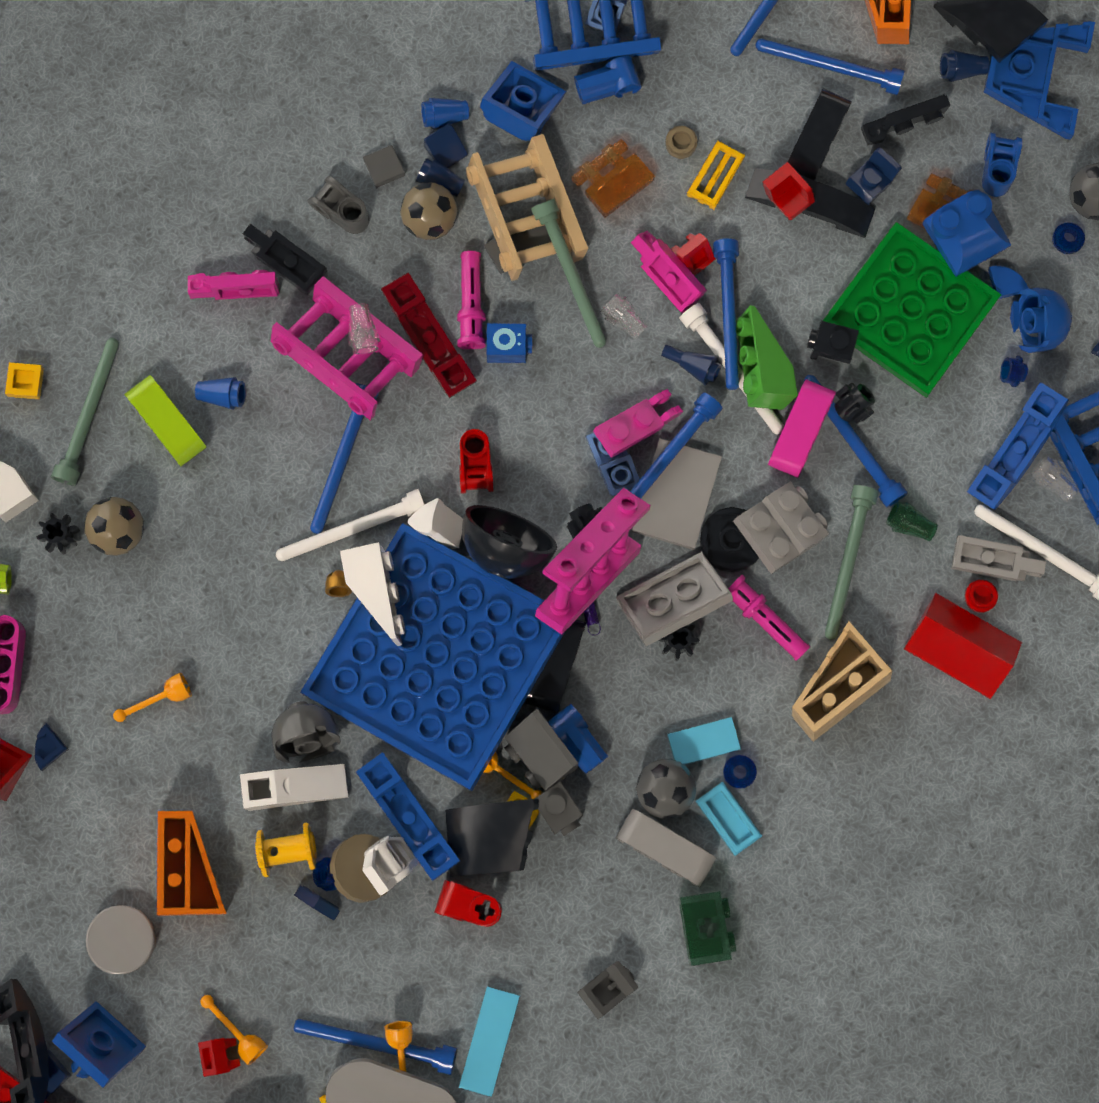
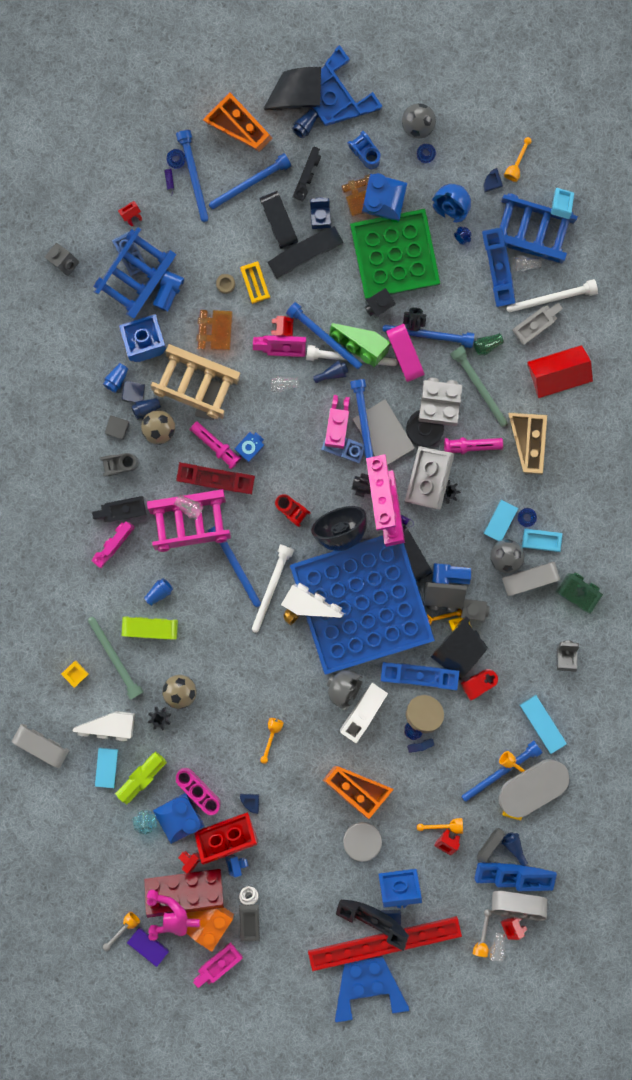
camera: 45 degrees left, 10 degrees up
yellow hose [255,822,317,877] -> none
white piece [362,836,419,896] -> none
white tile [408,498,463,550] -> none
sand green piece [531,198,606,348] -> none
red panel [762,162,815,220] -> none
red plate [964,580,998,613] -> none
blue tile [988,266,1028,299] -> none

